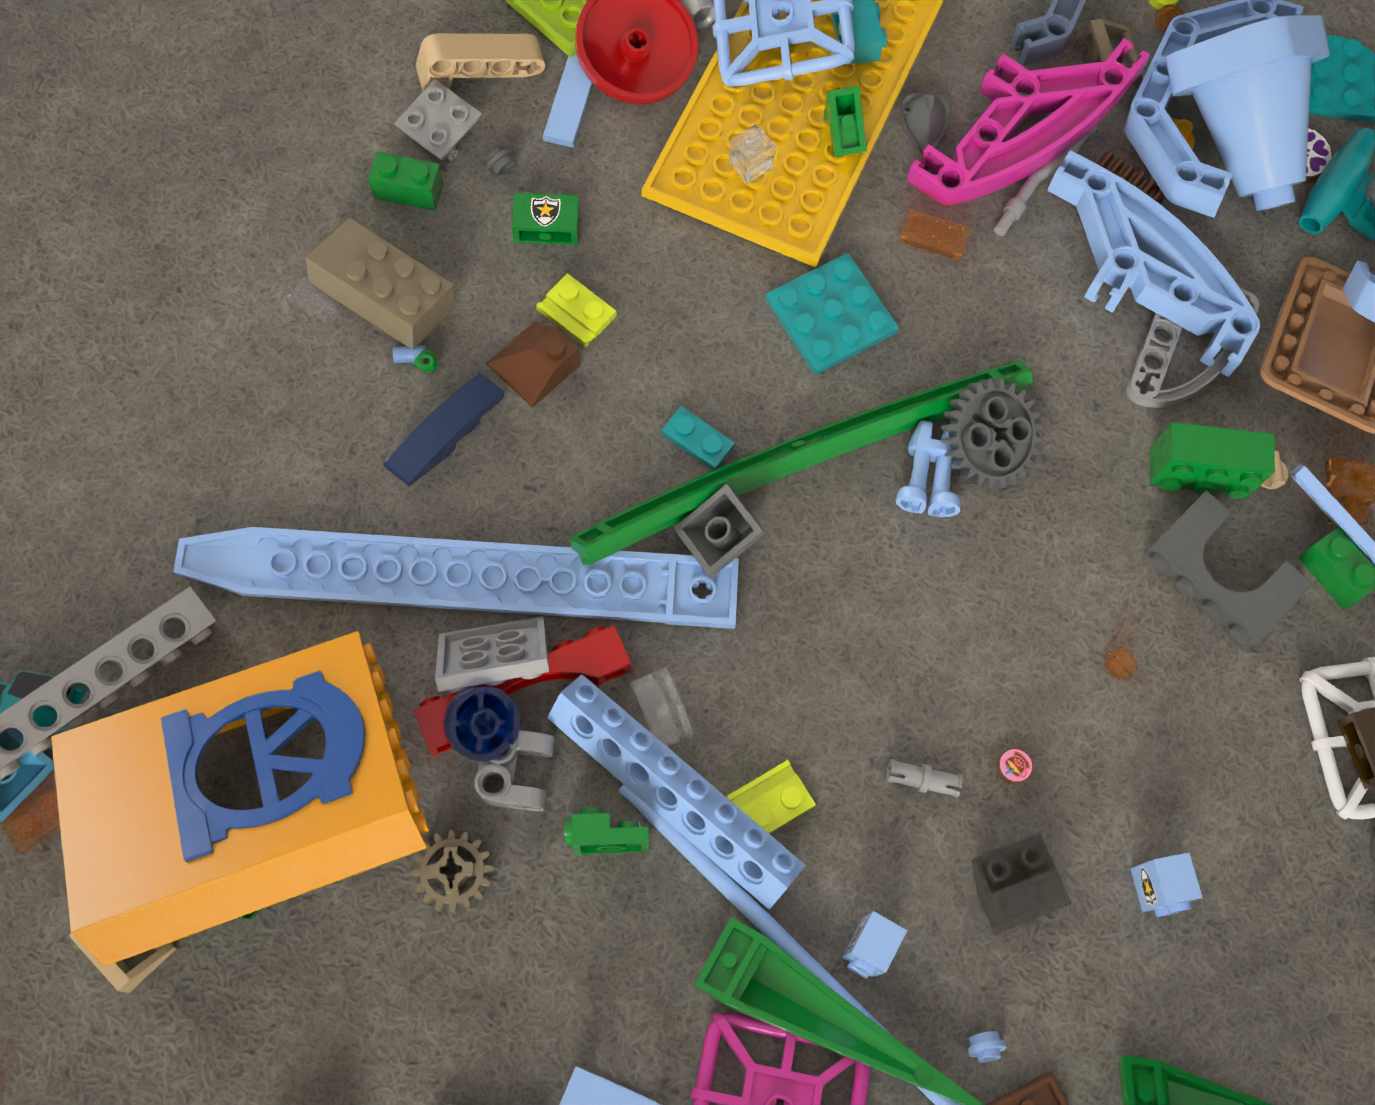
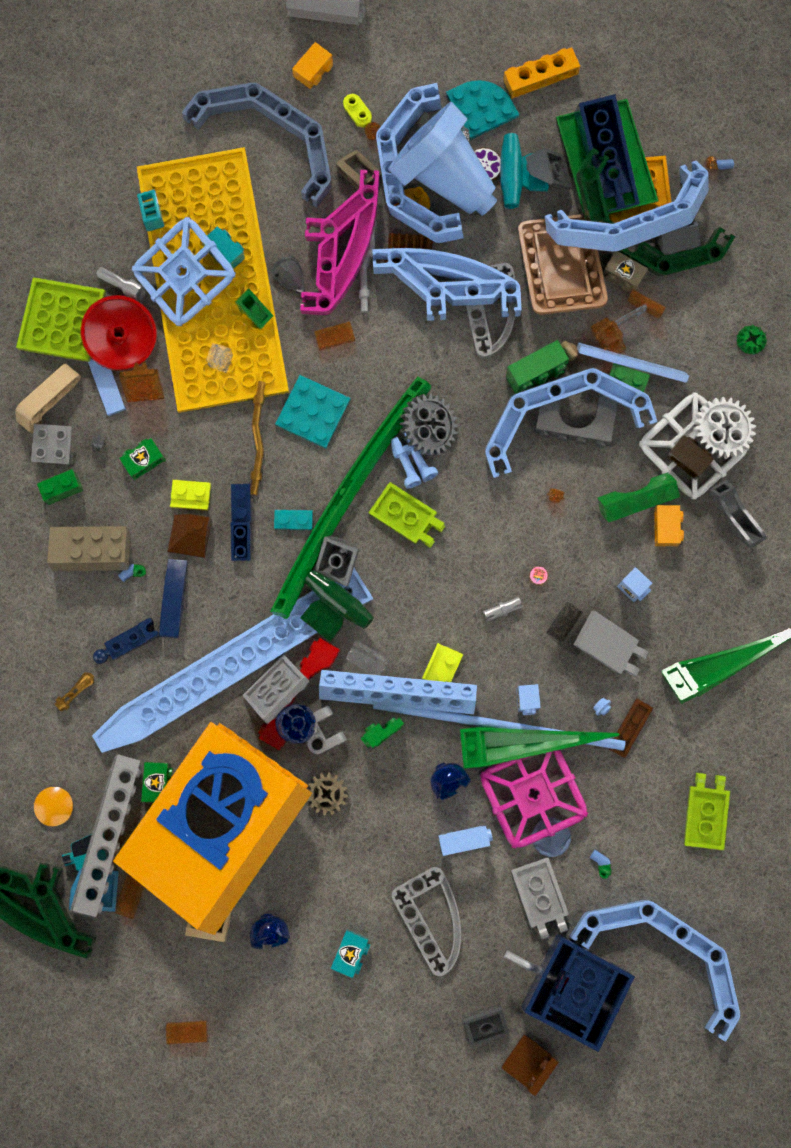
camera: 25 degrees left, 10 degrees up
none -> light orange dish [34,787,73,826]
none -> pearl gold piece [54,672,94,712]
none -> dark blue plate [93,618,159,664]
none -> clear orange plate [119,362,164,402]
none -> green brick [141,762,174,802]
none -> dark blue slope [231,484,252,561]
none -> pearl gold bar [250,381,265,496]
none -> clear blue cylinder [250,913,290,949]
none -> dark green plate [300,570,374,642]
none -> lime tile [368,482,445,548]
none -> clear blue cylinder [430,763,471,800]
none -> light blue piece [485,368,658,478]
none -> light grey tile [574,611,649,676]
none -> green arch [597,472,680,523]
none -> light orange brick [654,505,684,546]

